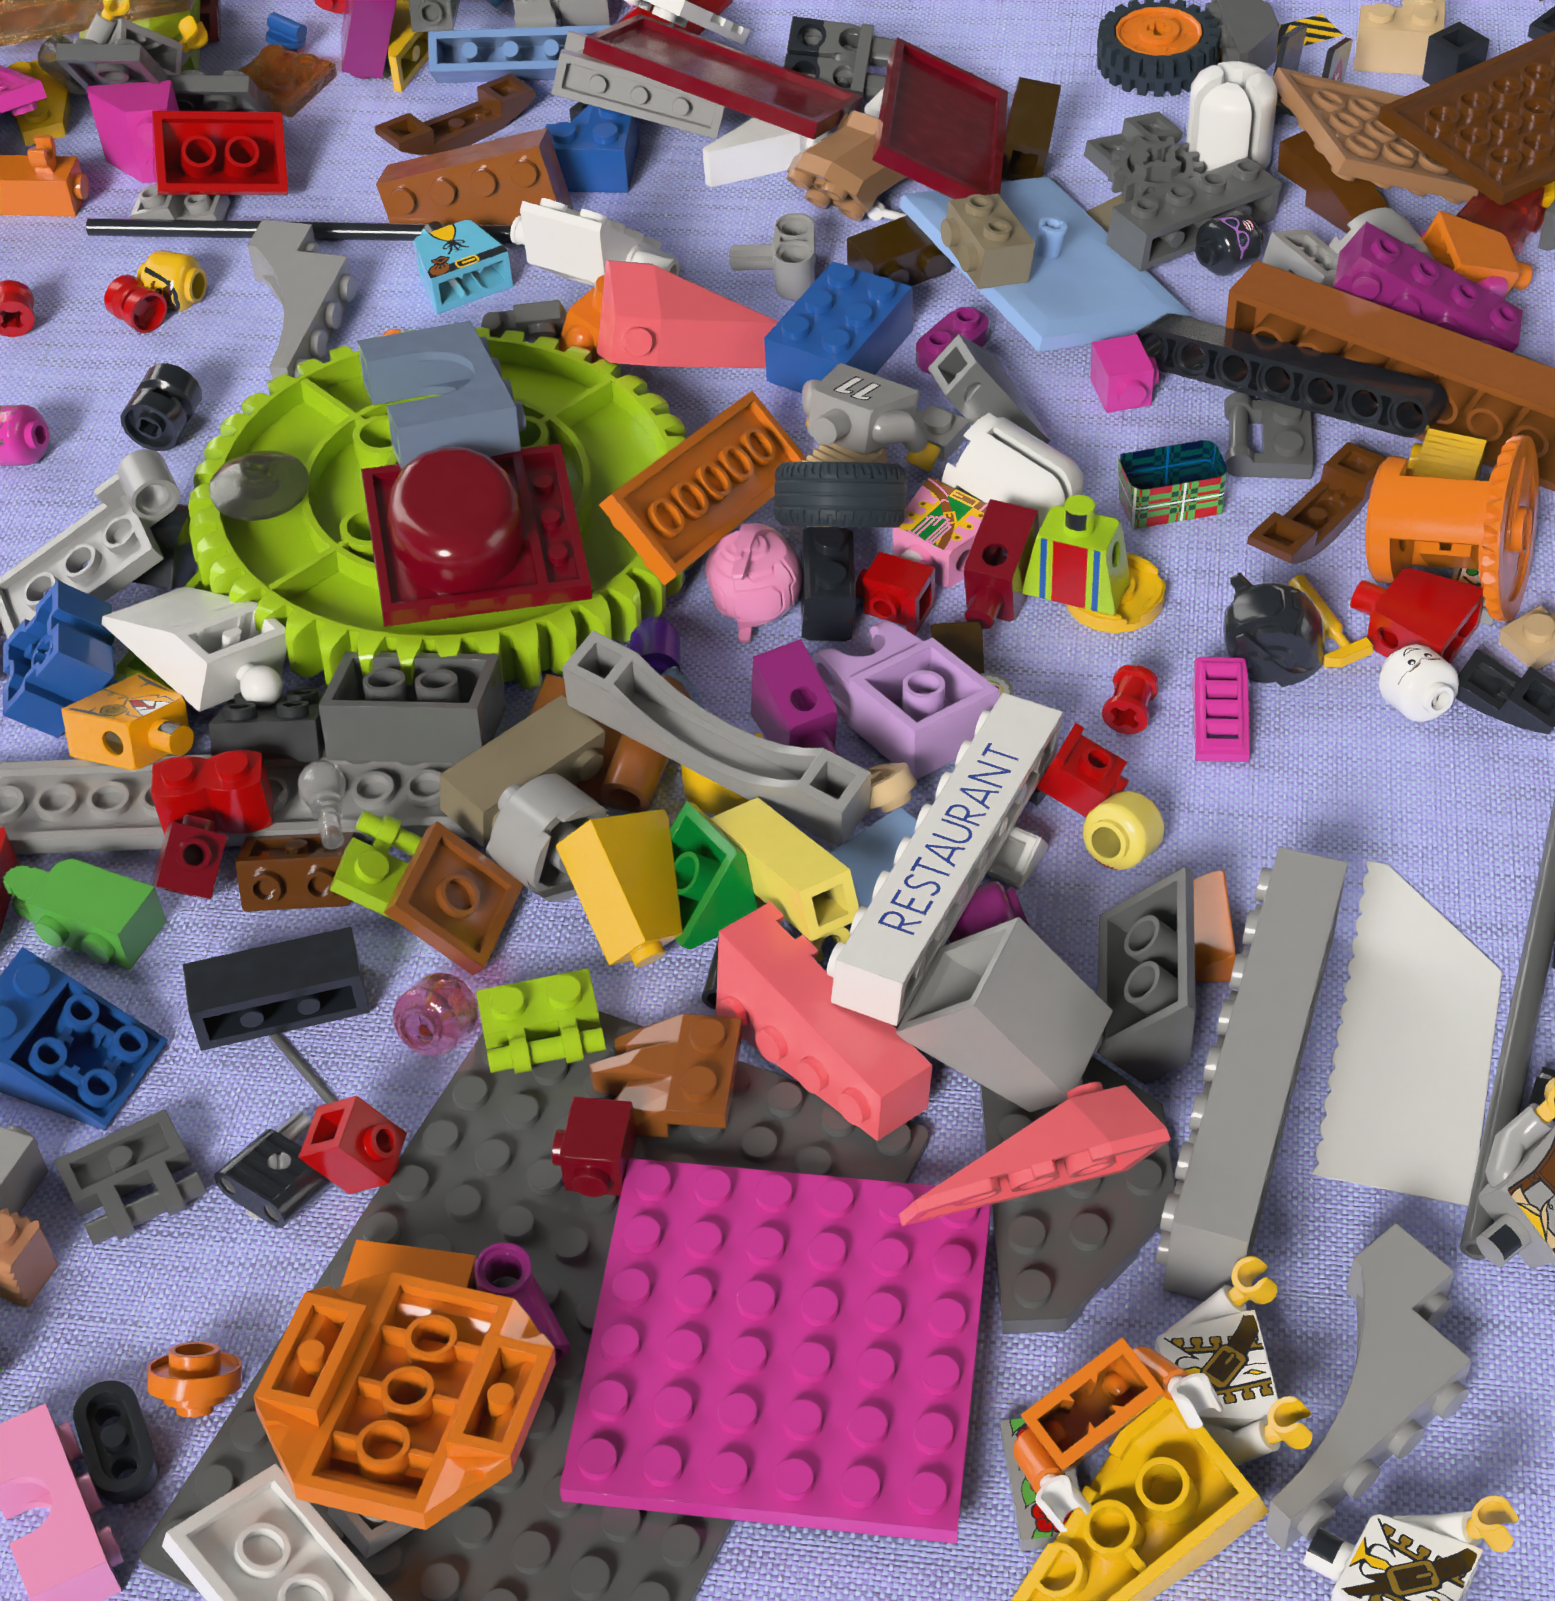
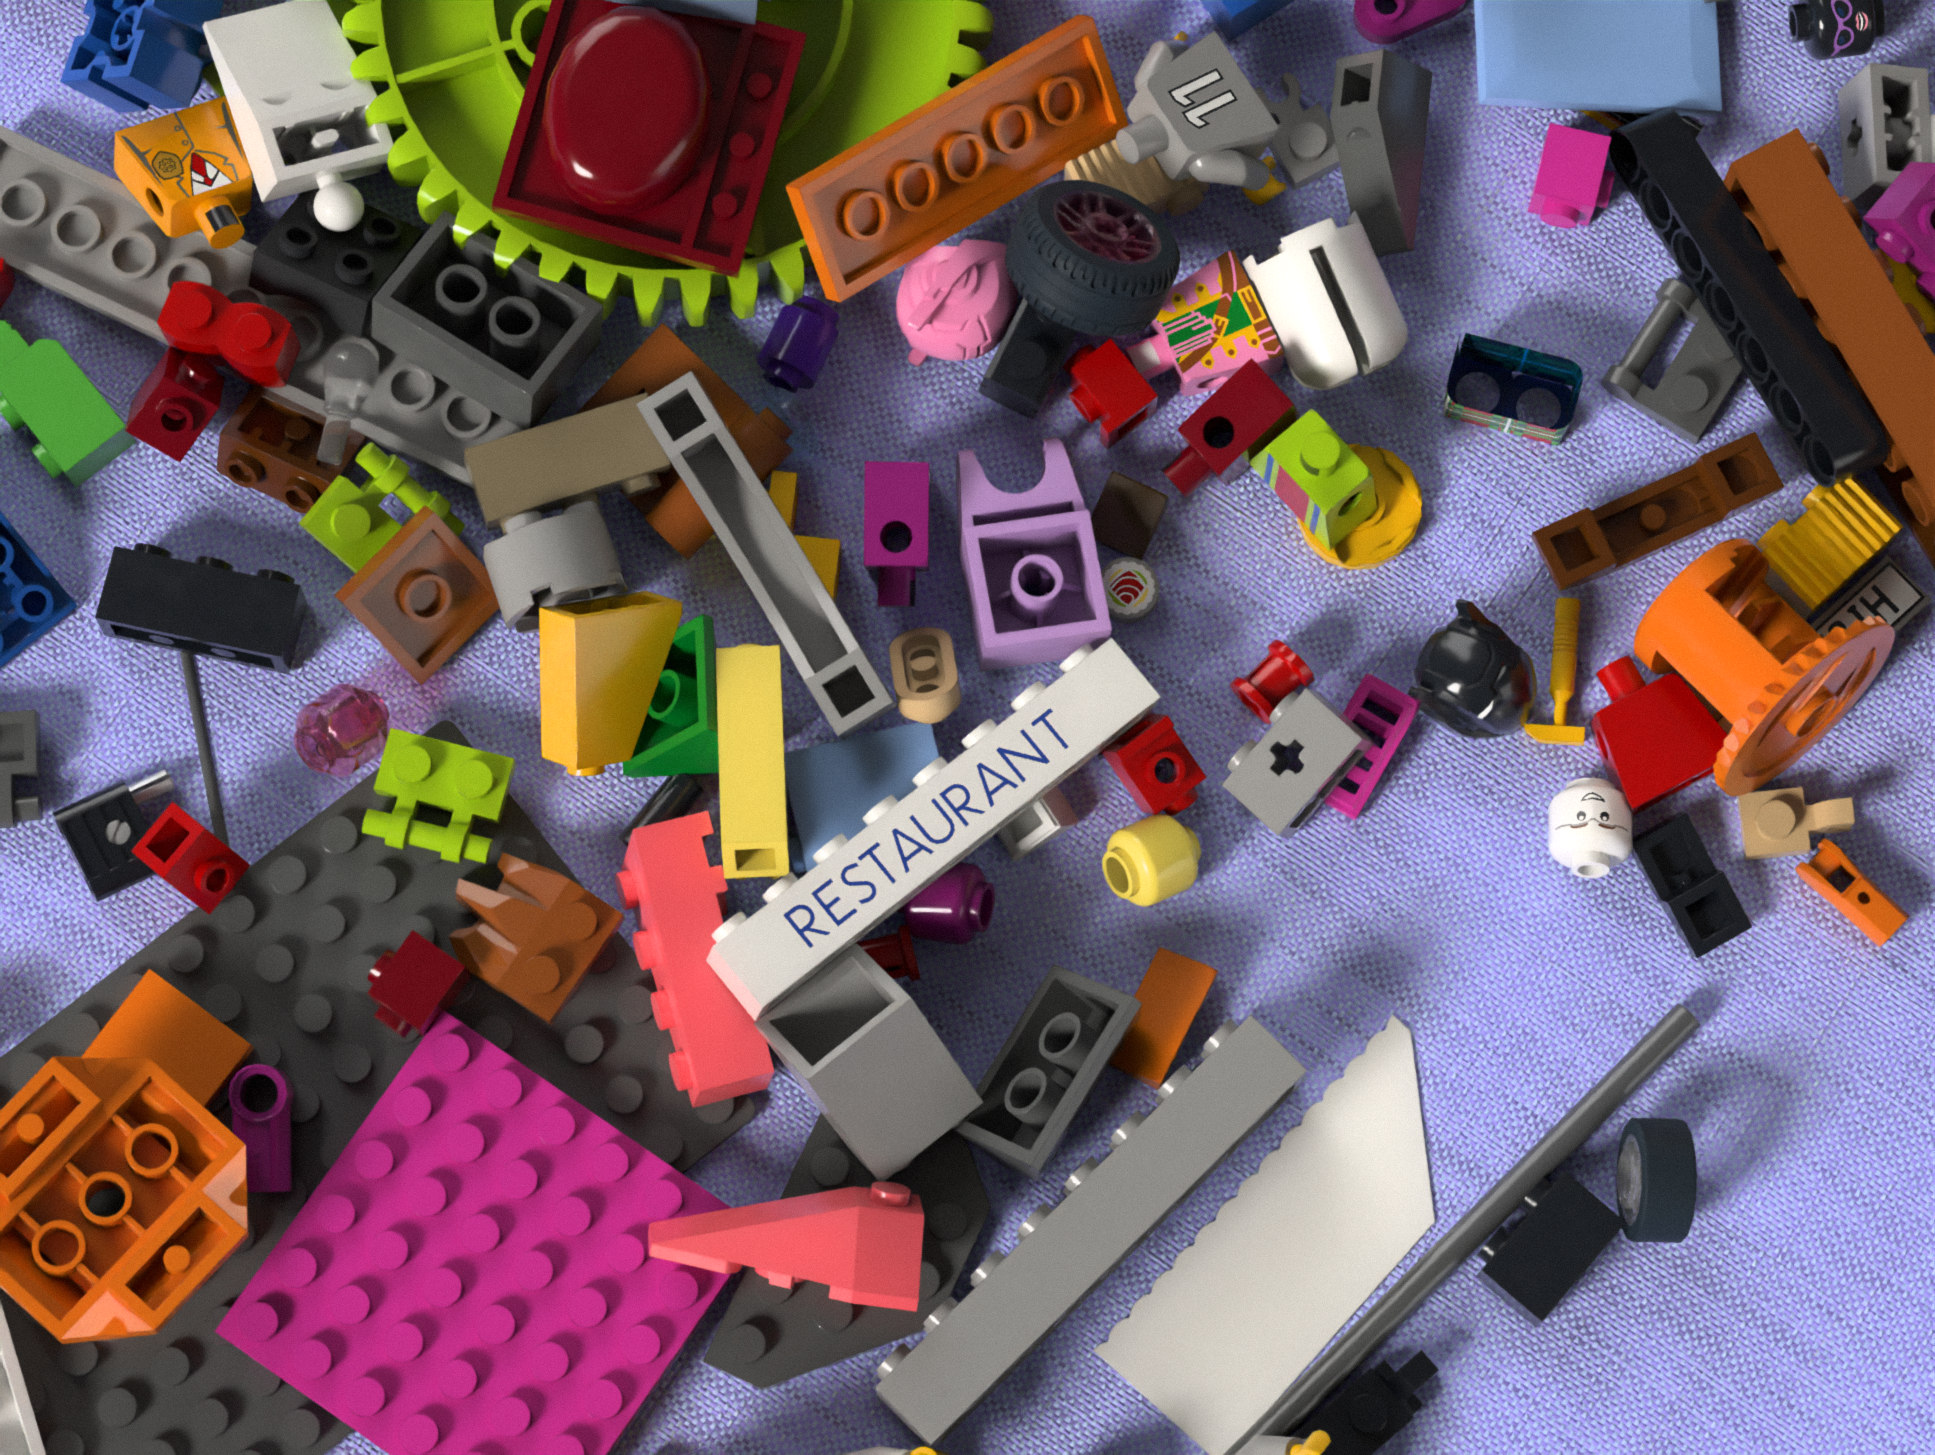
camera: 25 degrees right, 30 degrees up
none -> light grey brick [1222,688,1375,838]

